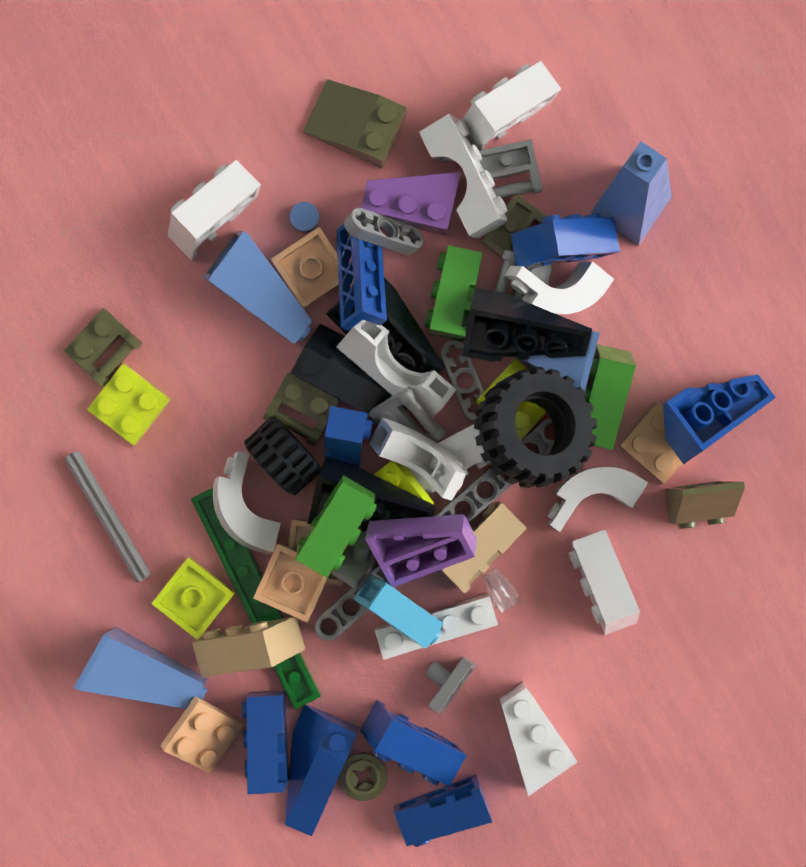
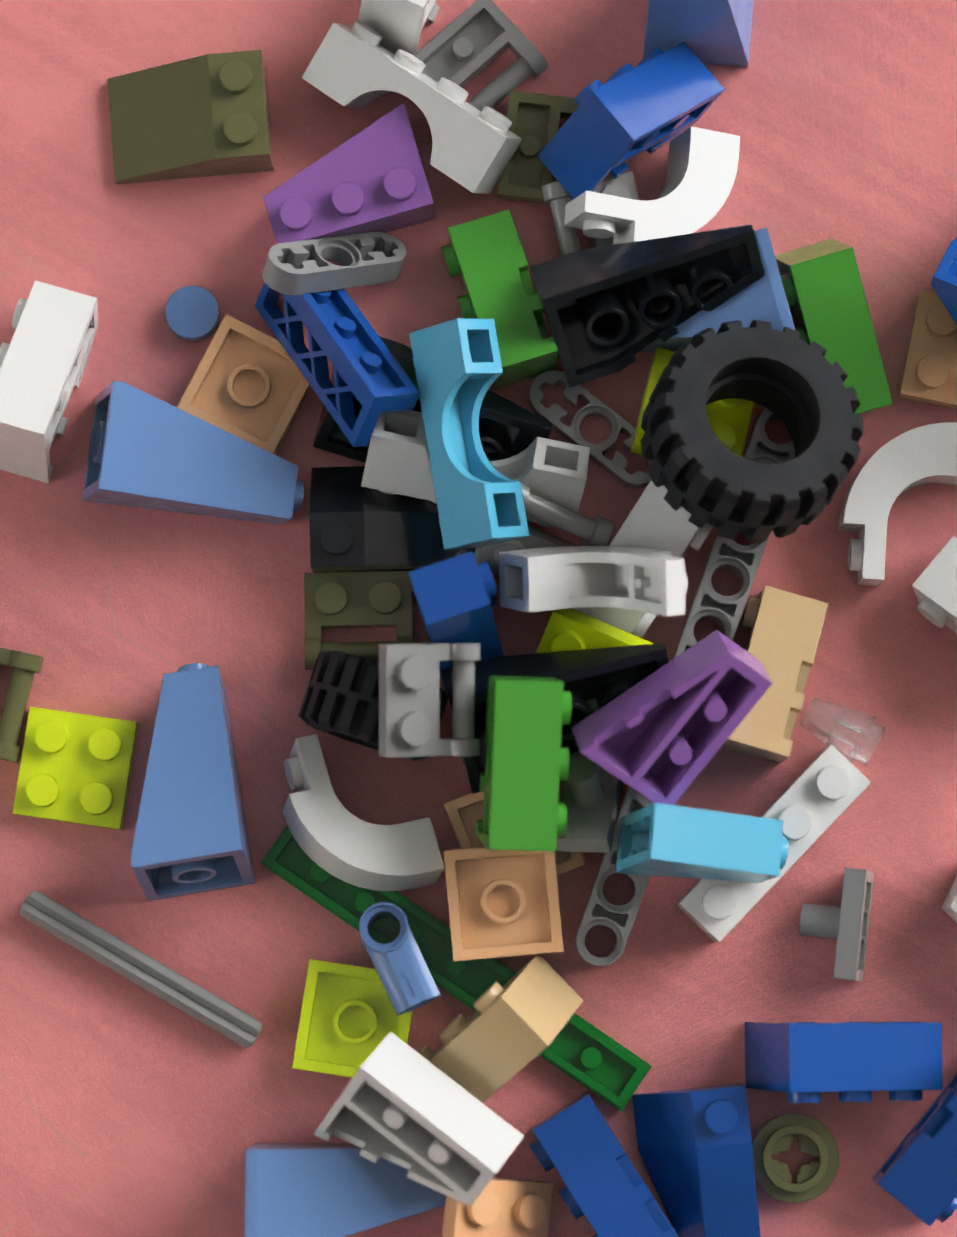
camera: 25 degrees left, 5 degrees down
none -> medium blue slope [130,663,255,901]
none -> white wedge [313,1032,524,1207]
none -> medium blue piece [359,902,441,1016]
none -> light grey plate [379,643,480,758]
none -> medium azure arch [409,318,529,550]

